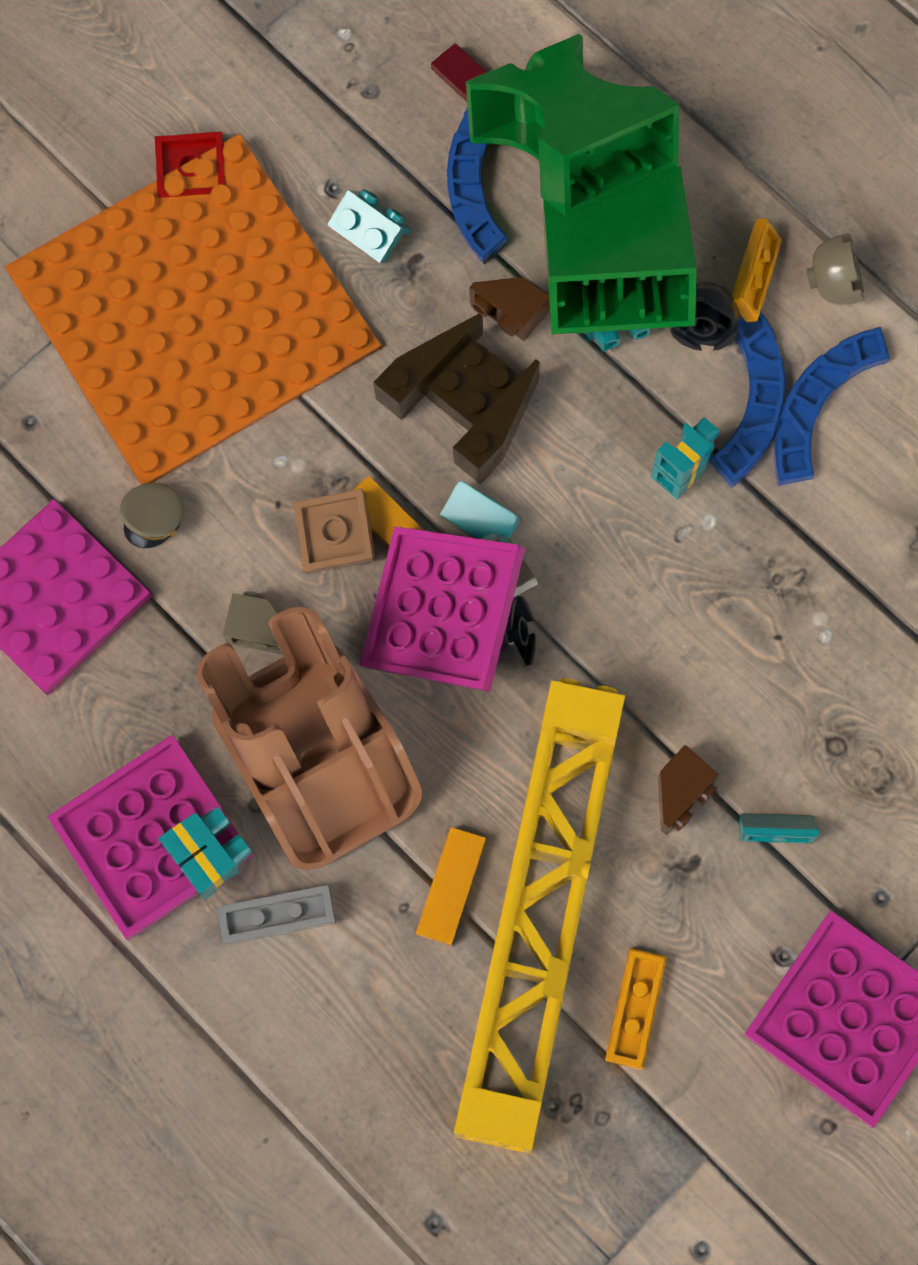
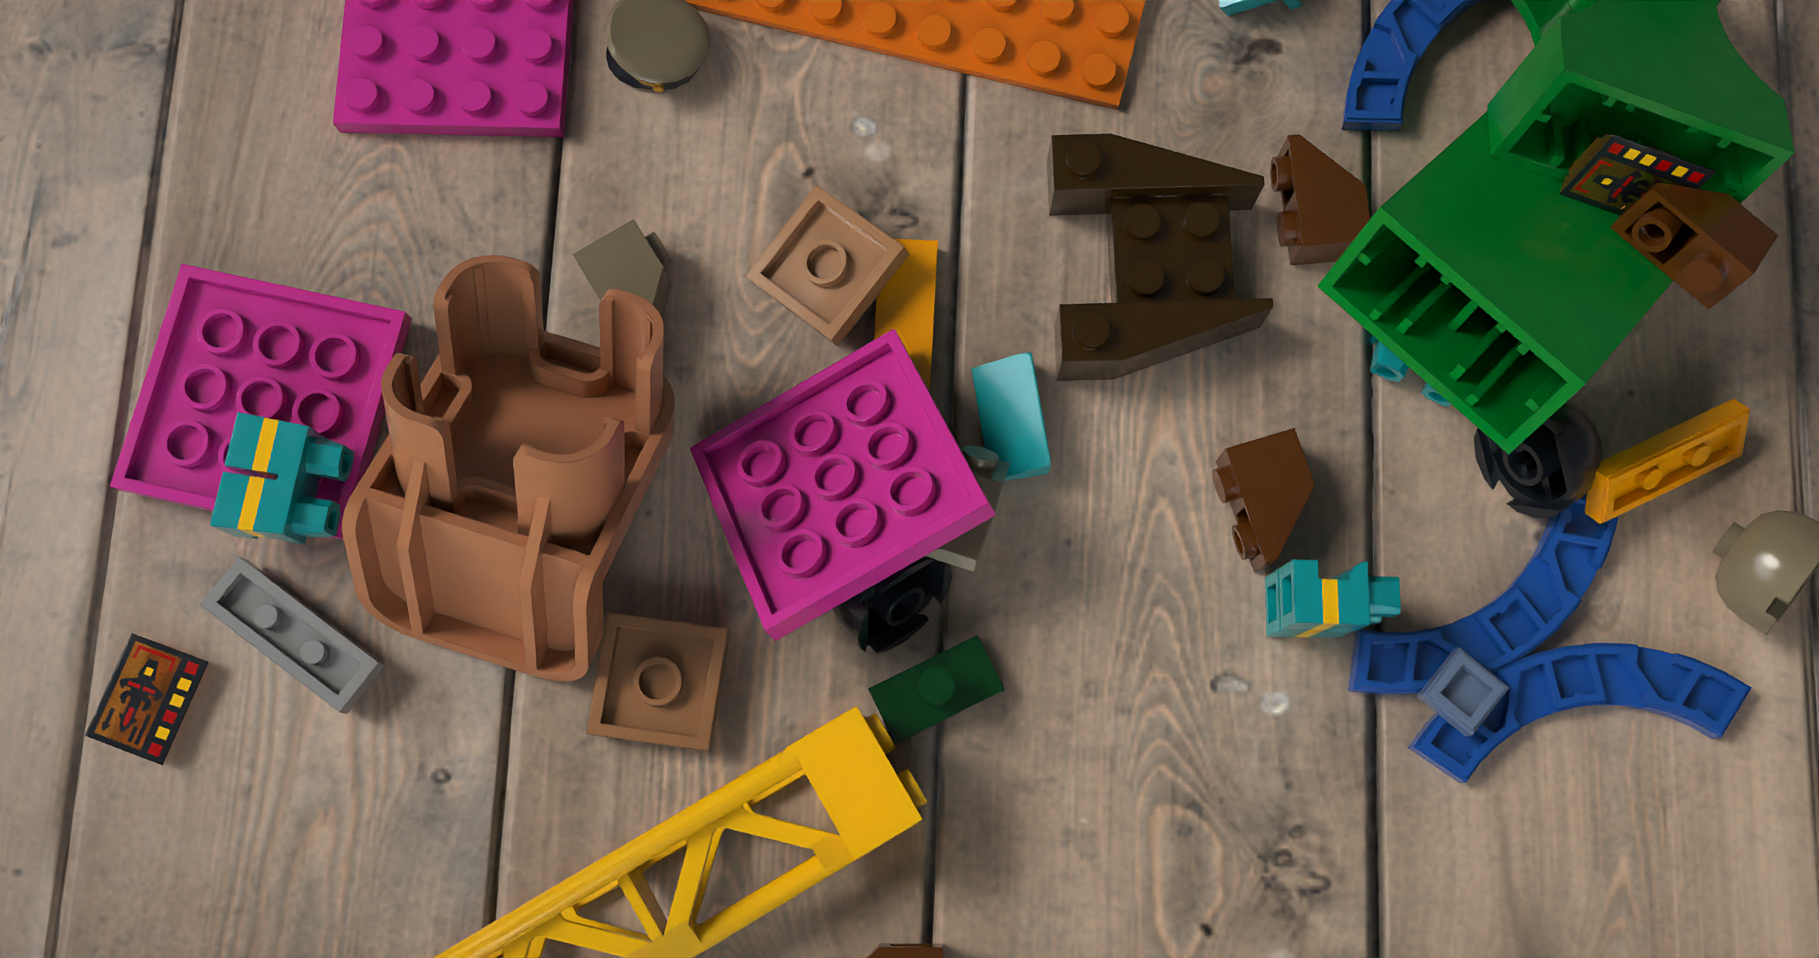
camera: 45 degrees right, 5 degrees up
light orange tile [416,827,486,946] -> none
none -> piece [85,633,209,766]
none -> medium nougat plate [586,612,730,752]
none -> dark green tile [868,635,1005,745]
none -> reddish brown slope [1212,428,1315,573]
none -> sand blue tile [1416,648,1509,737]
none -> piece [1559,134,1716,216]
none -> reddish brown slope [1610,182,1778,310]

